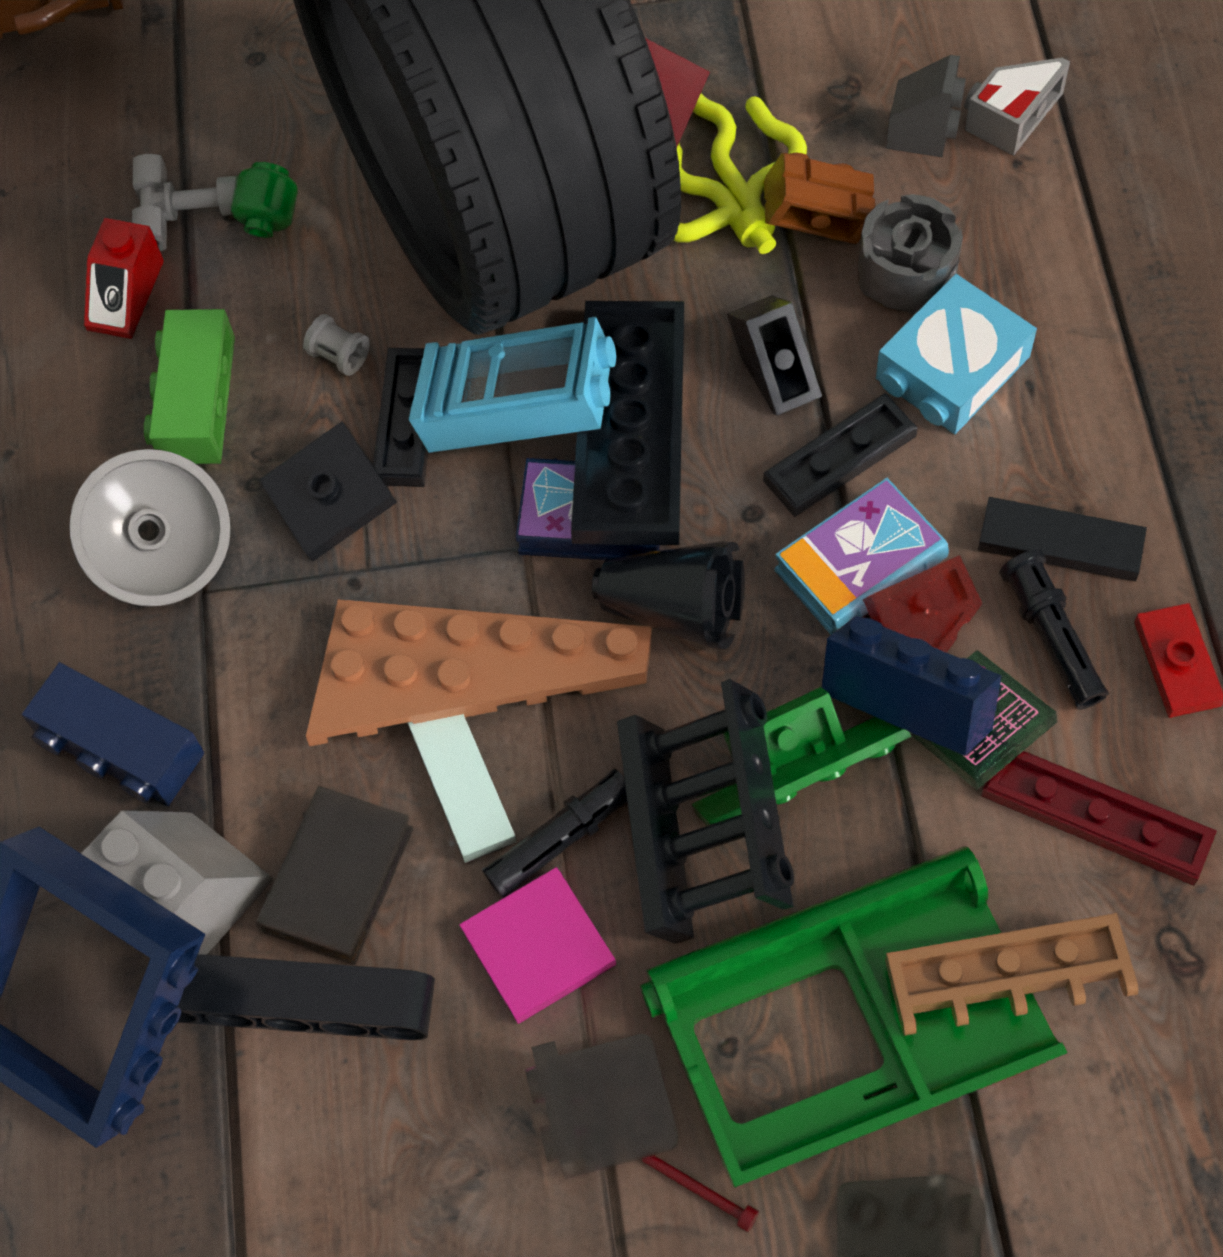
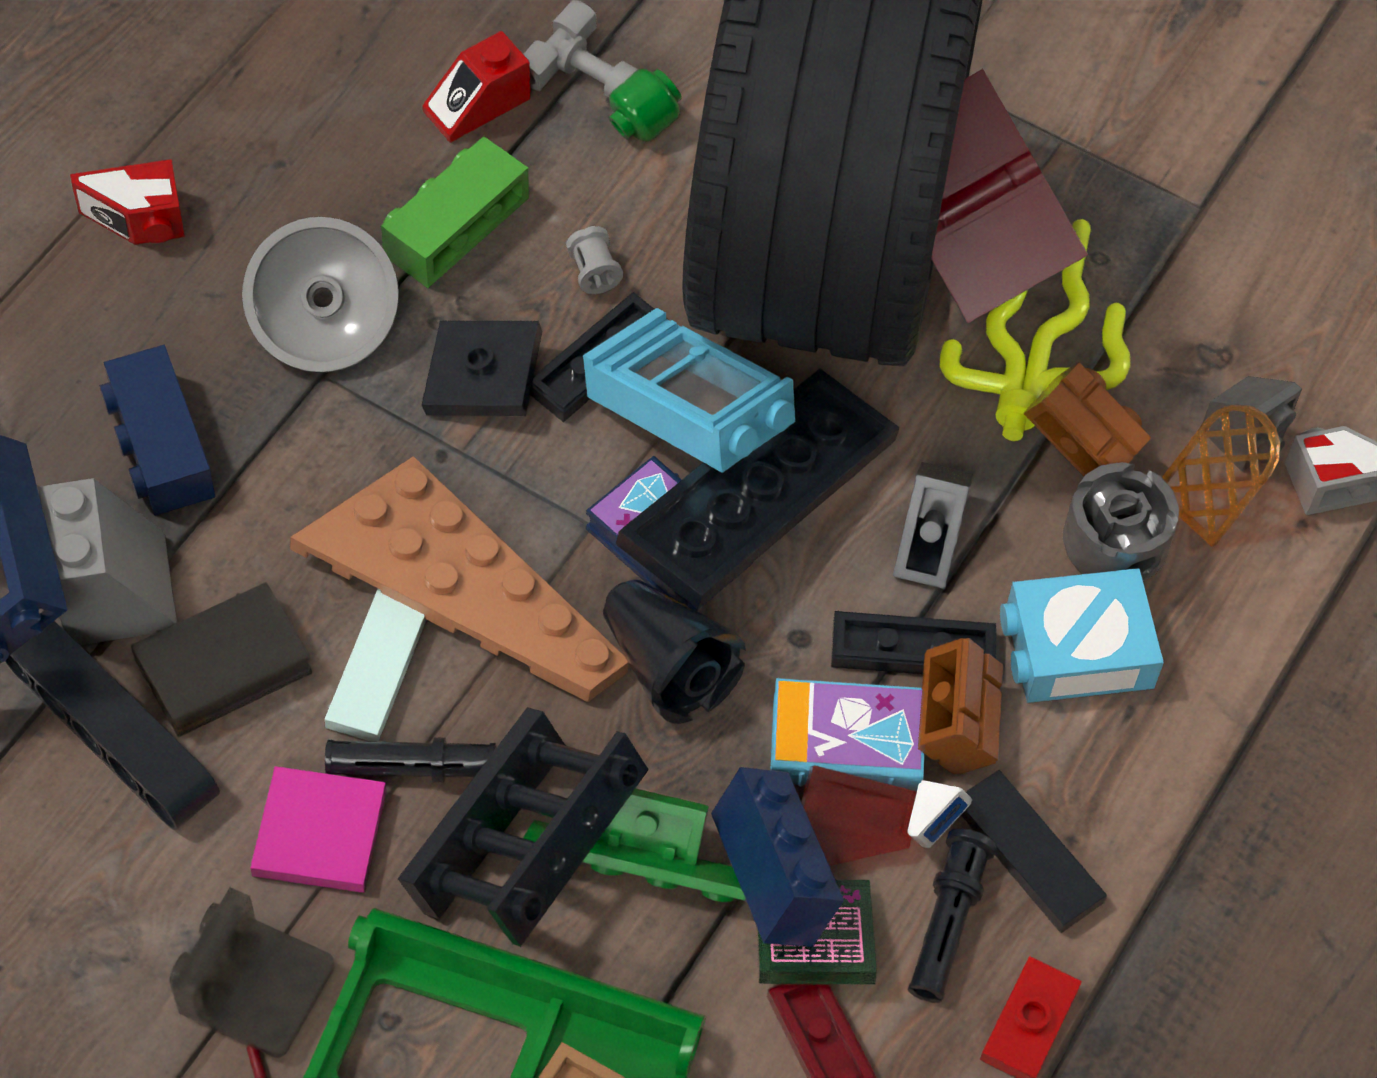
camera: 30 degrees right, 5 degrees down
none -> white slope [907,780,972,848]
none -> dark orange brick [918,638,1003,774]
none -> clear orange window [1162,404,1280,547]

